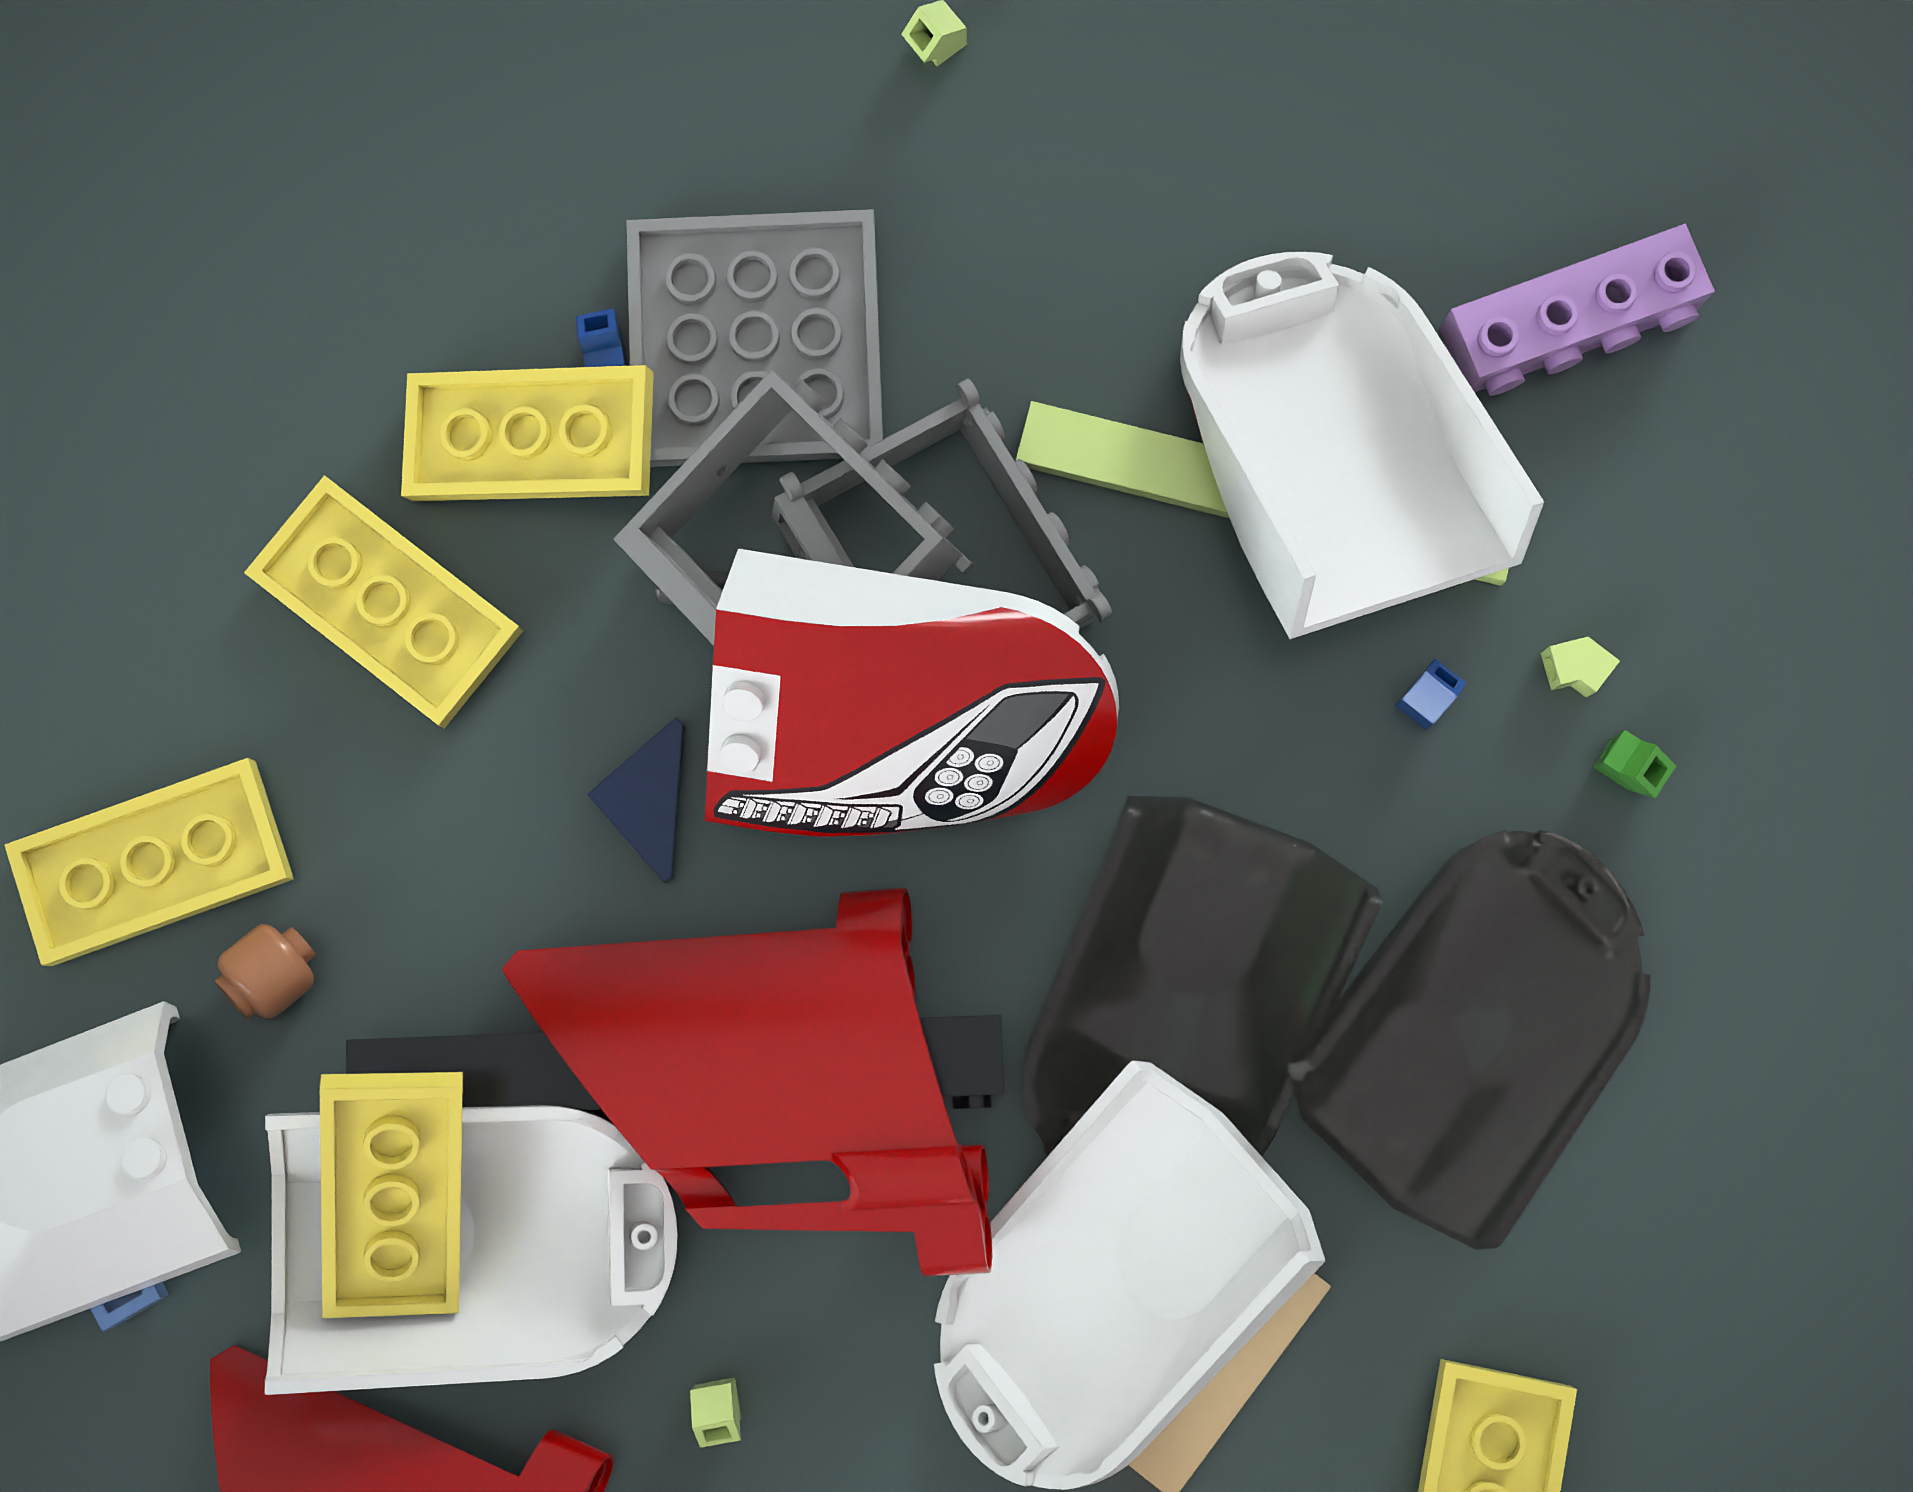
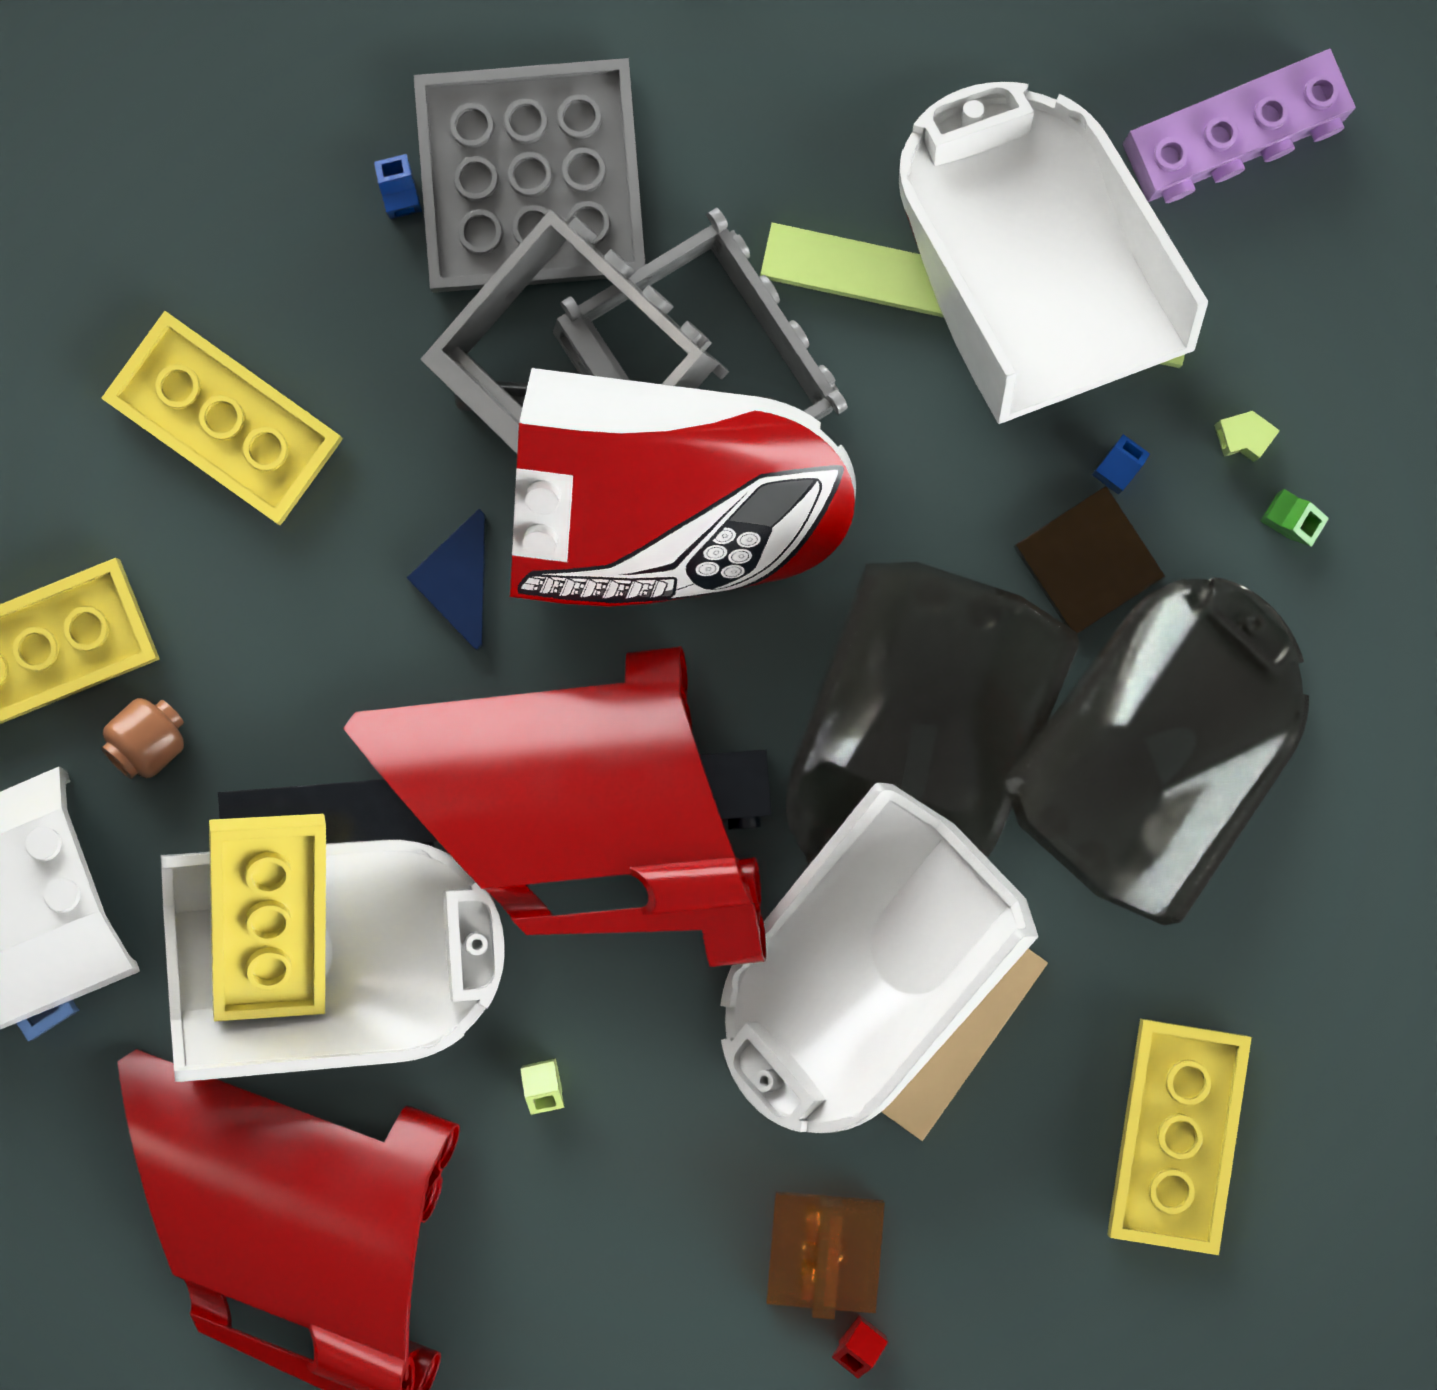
camera: 10 degrees left, 5 degrees up
light yellow plate [401,365,654,501] -> none
none -> dark brown tile [1014,486,1165,636]

